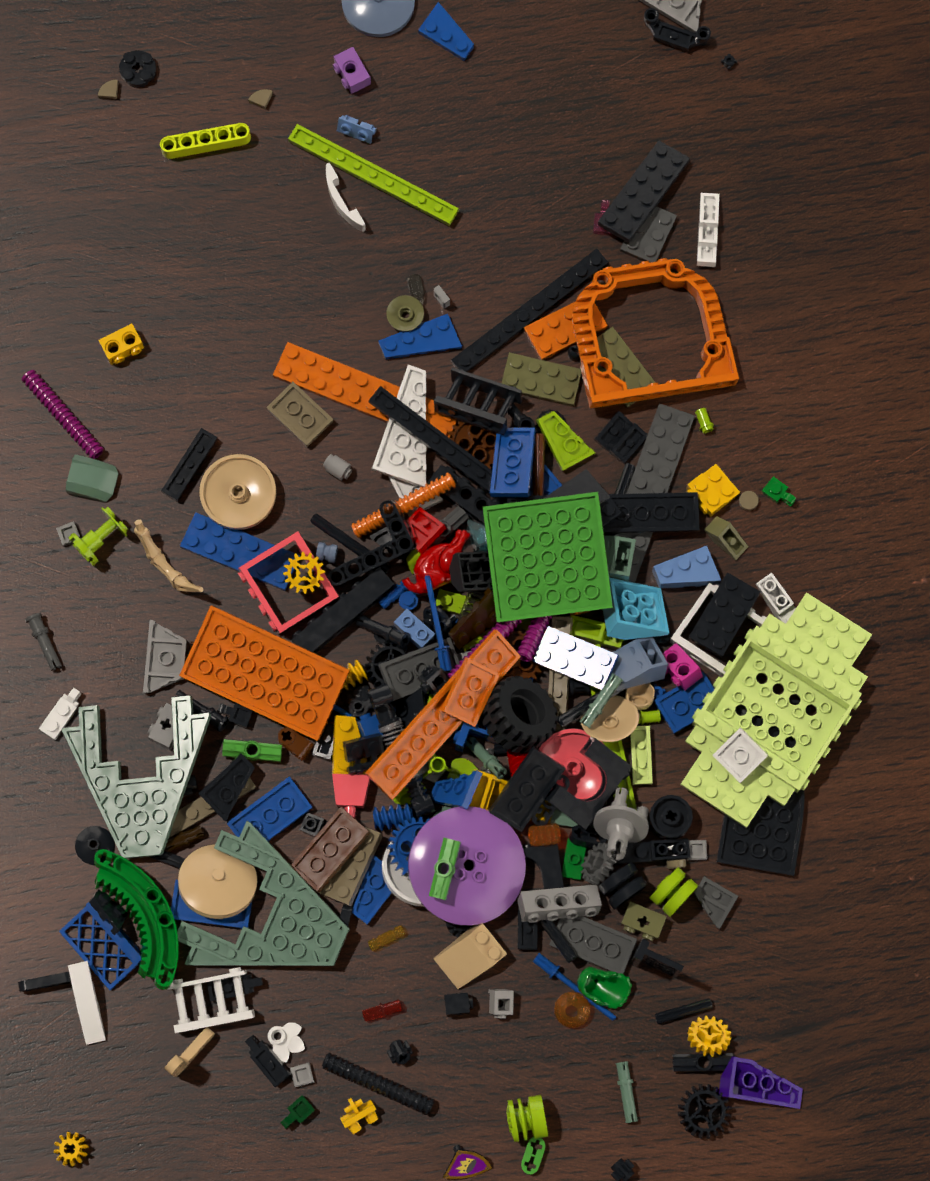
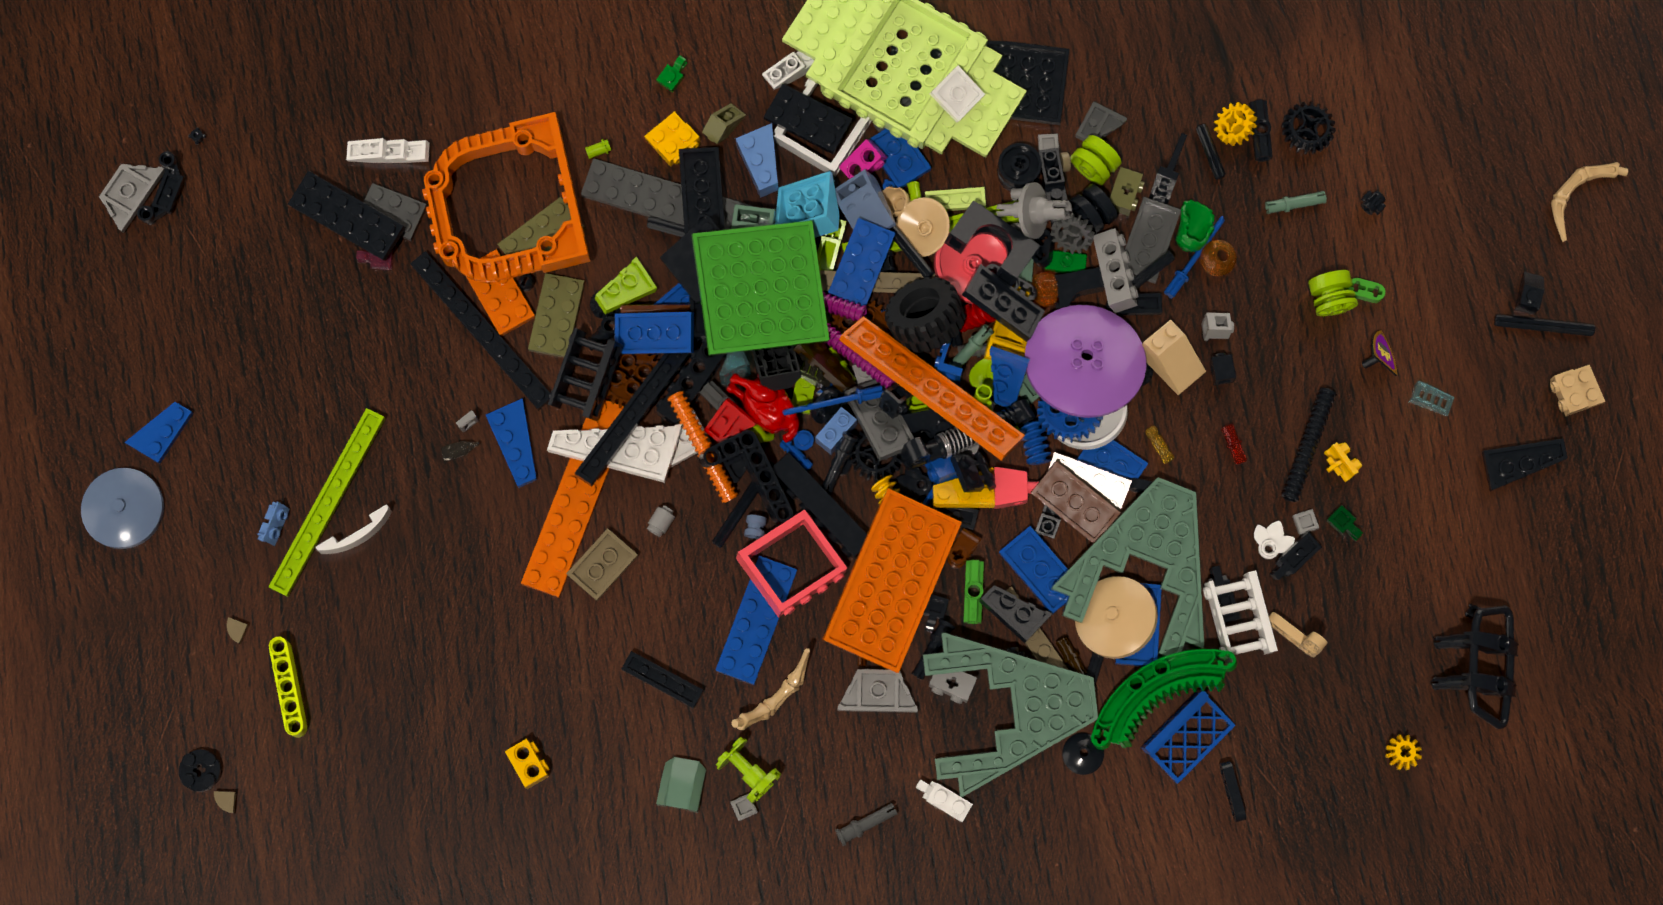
camera: 90 degrees left, 0 degrees up
magenta piece [22,370,104,459] -> none
white slope [68,961,106,1045] -> none
black wing [89,889,128,935] -> none
tan dish [199,454,276,530] -> none
yellow gear [283,552,325,594] -> none
medium lavender brick [332,47,371,94] -> none
olive dish [387,295,424,332] -> none
black gear [387,1040,413,1064] -> none
bright green piece [429,838,461,900] -> none
orange plate [441,657,500,727] -> none
sand green pin [580,673,623,728] -> none
black slope [594,411,648,464] -> none
dark purple wedge [718,1057,803,1109] -> none
dark tan tile [739,491,758,511] -> none

